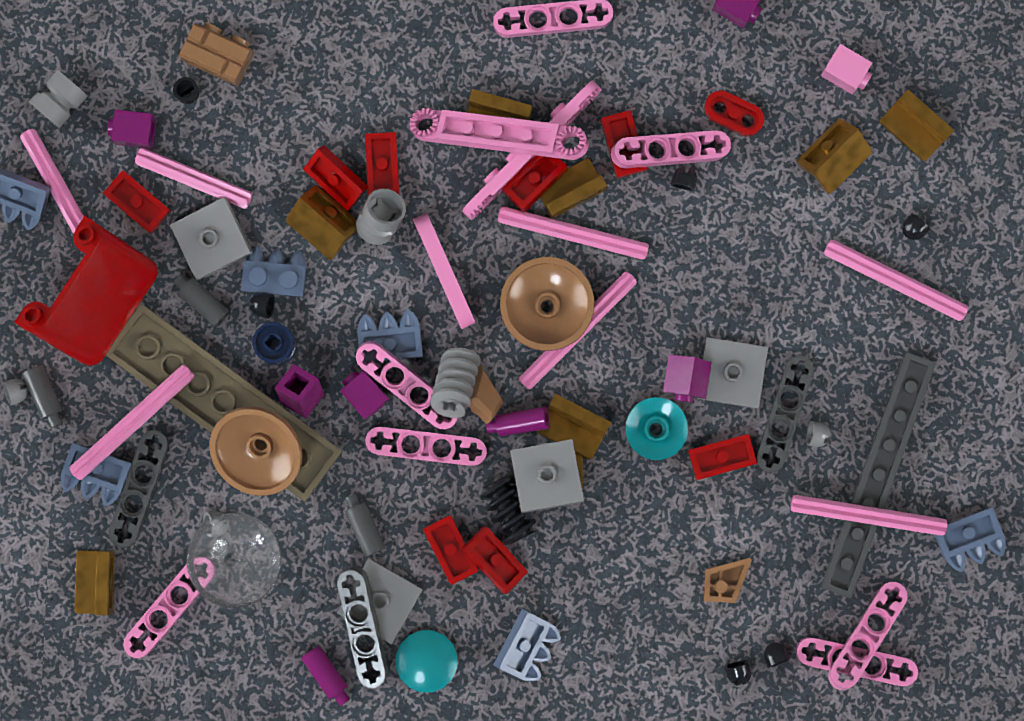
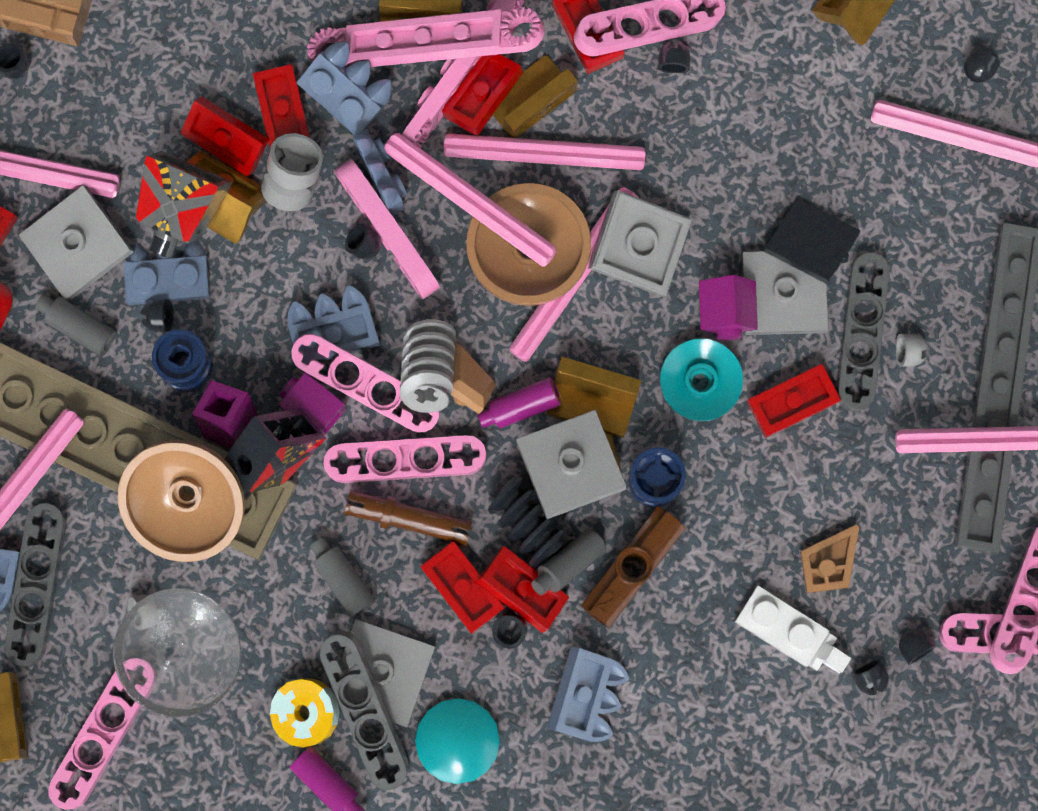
camera: 15 degrees left, 5 degrees down
none -> torso [136,151,232,257]
none -> black torso [224,408,326,500]
none -> yellow piece [270,678,340,748]
none -> sand blue plate [297,41,391,134]
none -> reddish brown pin [344,489,472,547]
none -> black hinge [345,223,381,260]
none -> sand blue plate [352,129,407,216]
none -> bright pink axle [384,133,556,266]
none -> black hinge [492,613,528,649]
none -> dark grey cylinder [531,529,606,595]
none -> reddish brown piece [580,506,686,629]
none -> light grey plate [588,190,692,297]
none -> dark blue wheel [628,447,686,508]
none -> white hinge [735,586,851,674]
none -> black piece [764,199,861,285]

